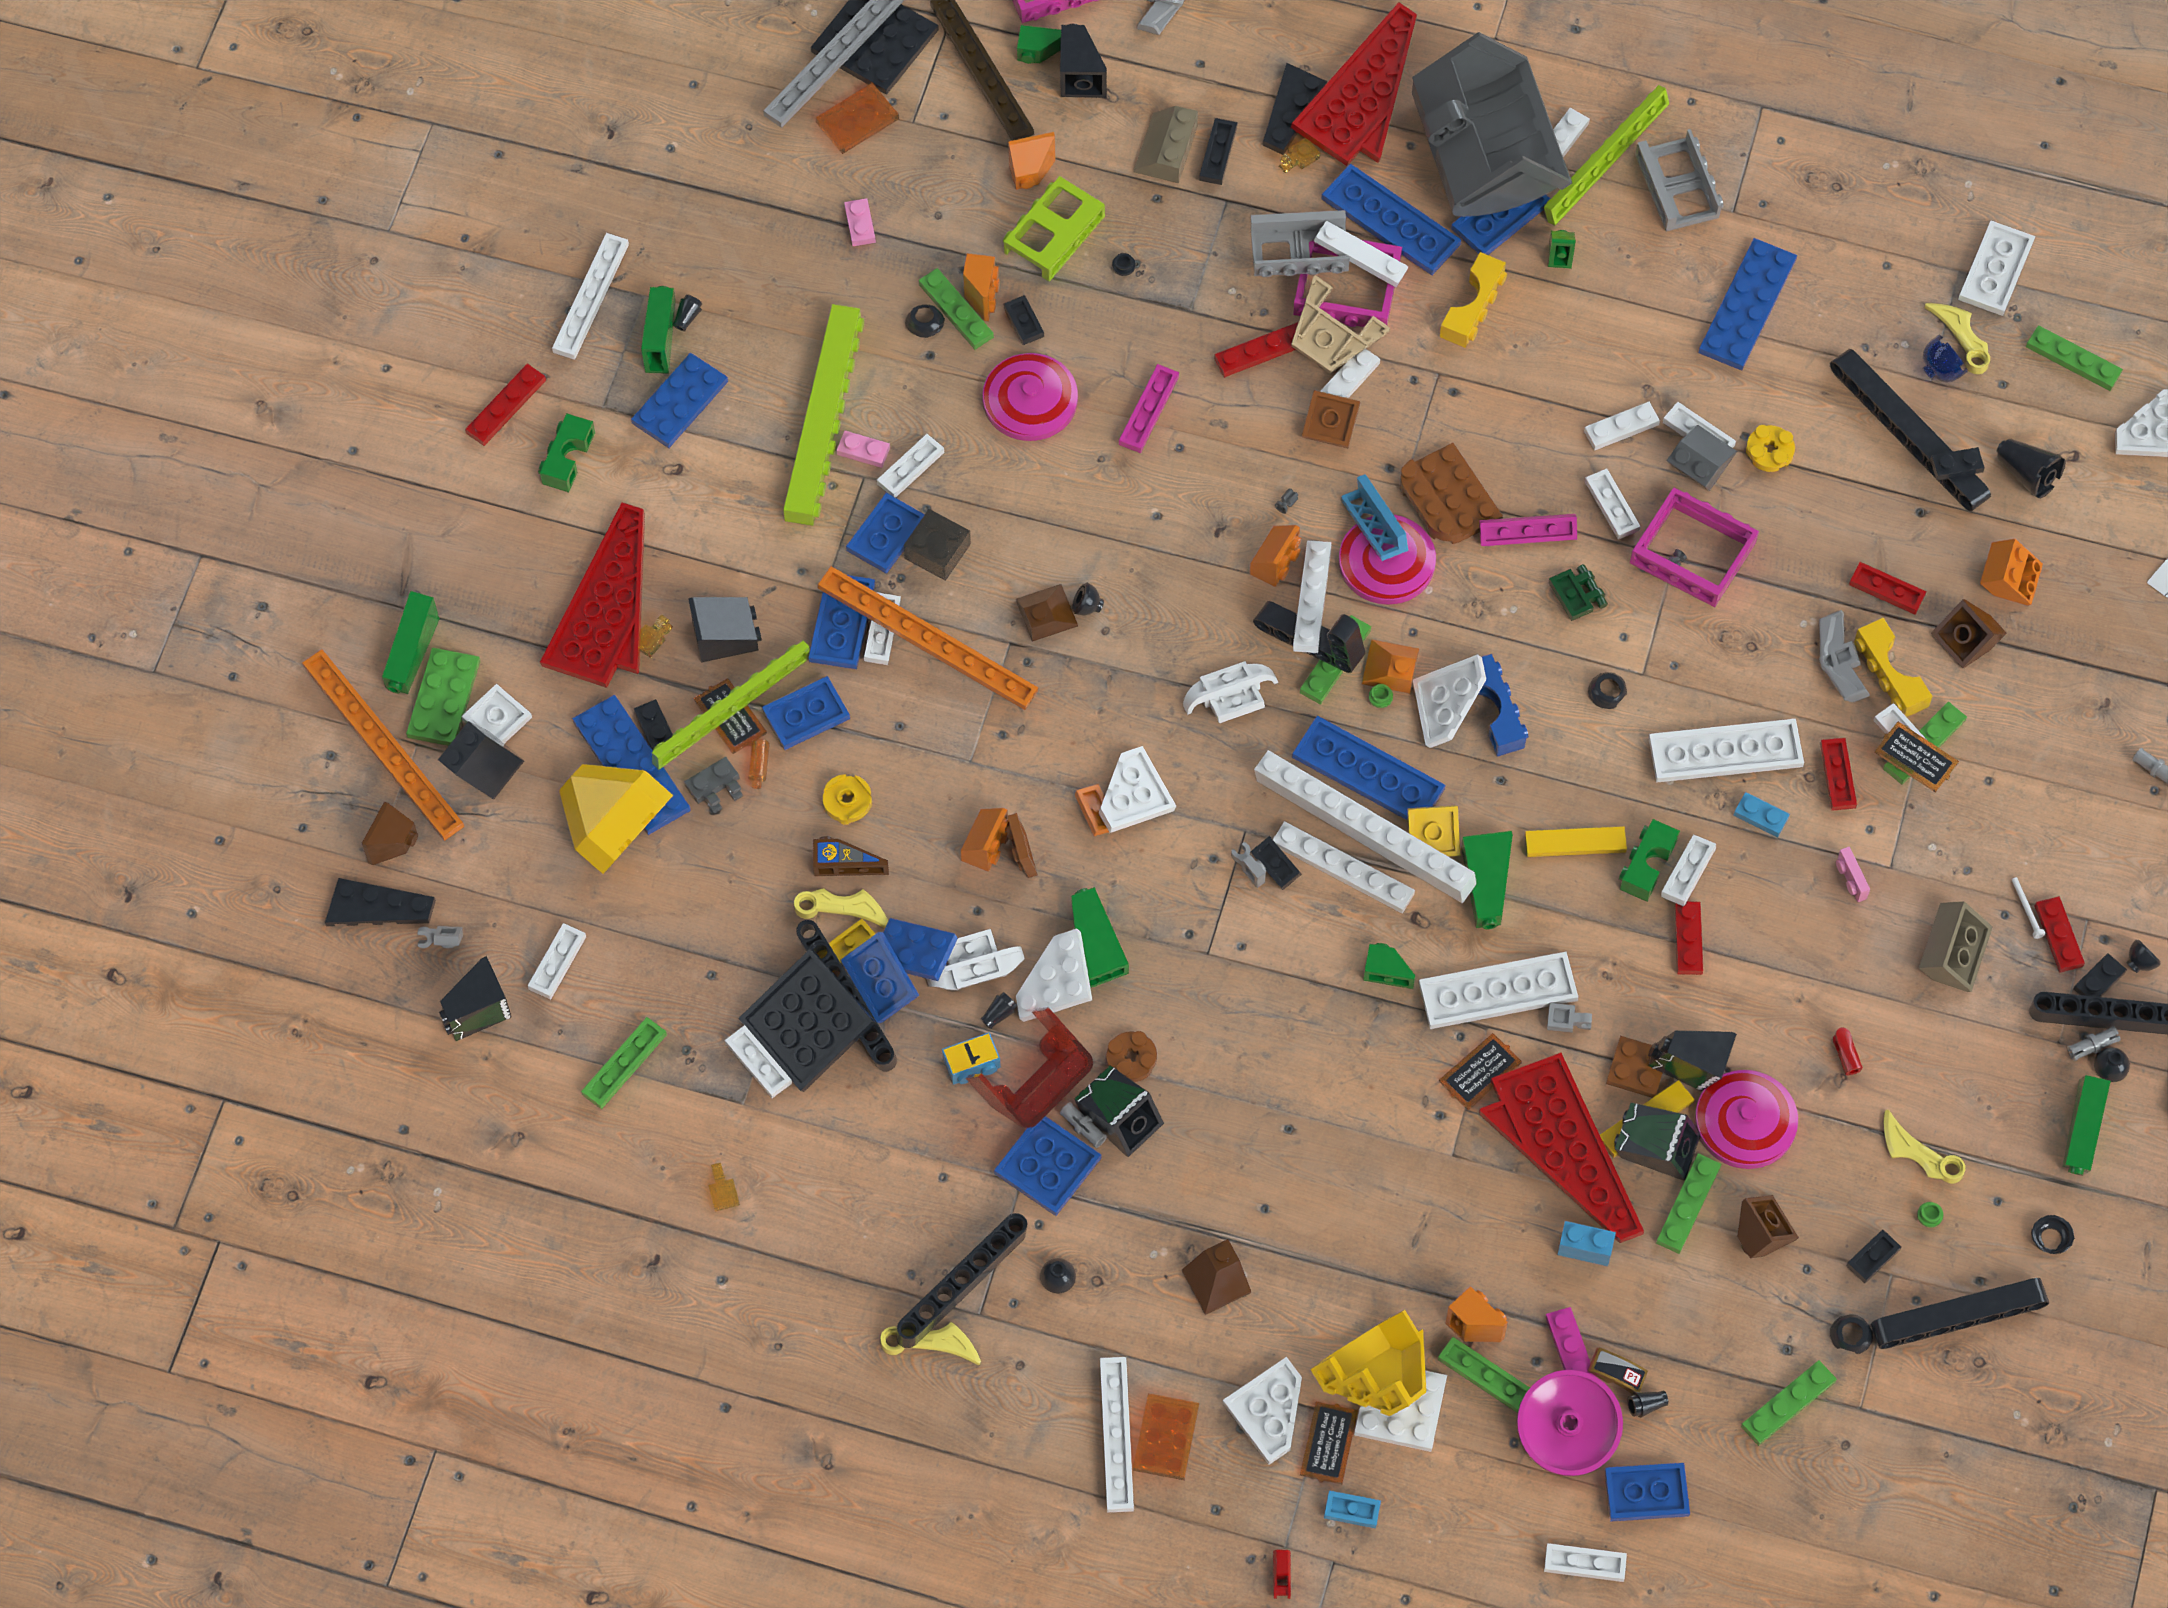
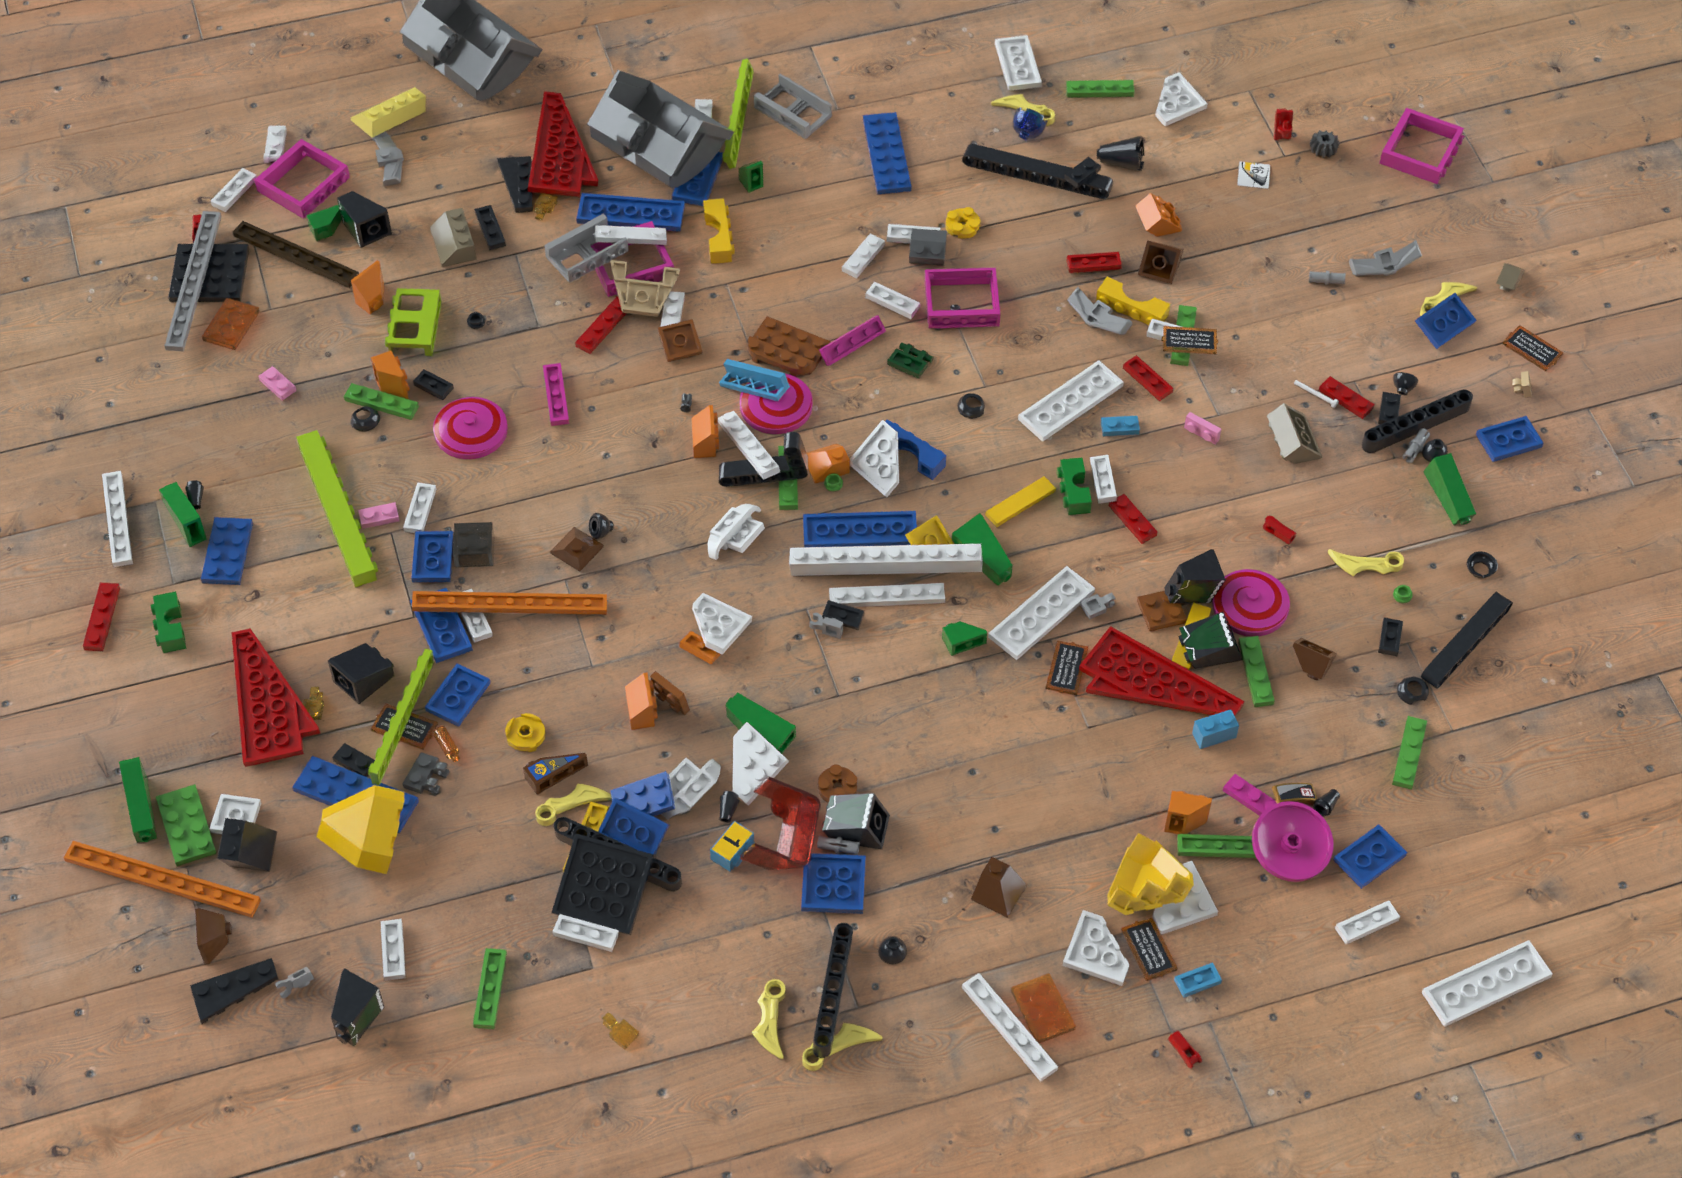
camera: 35 degrees left, 10 degrees down
none -> light yellow piece [752,979,786,1059]

